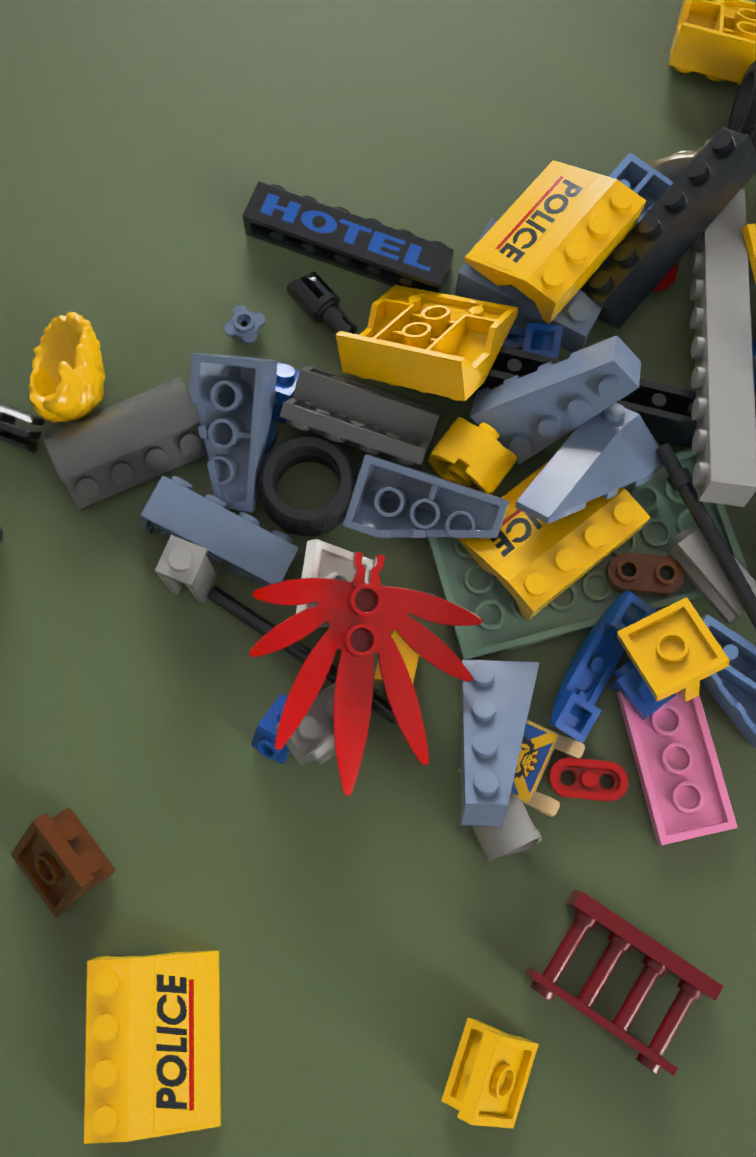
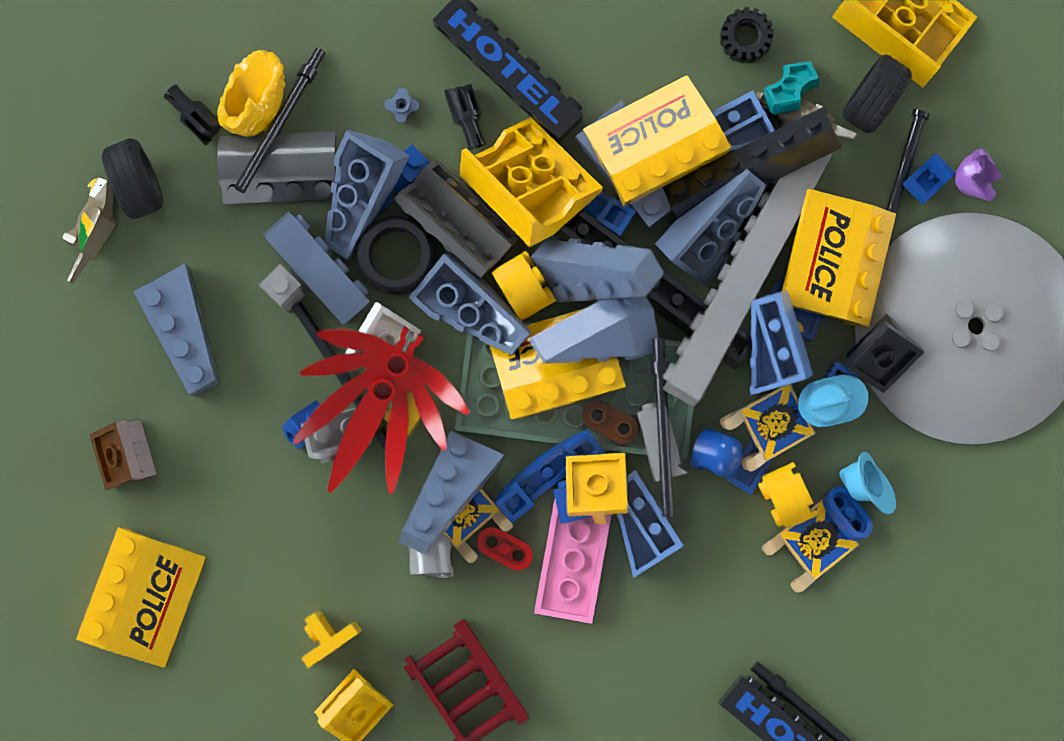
camera: 25 degrees right, 10 degrees up
none -> sand blue wedge [133,264,220,396]
none -> black bar [234,48,325,193]
none -> yellow bracket [301,610,362,668]
none -> sand blue wedge [655,169,766,287]
none -> black tyre [720,7,774,63]
none -> teal tile [764,61,820,115]

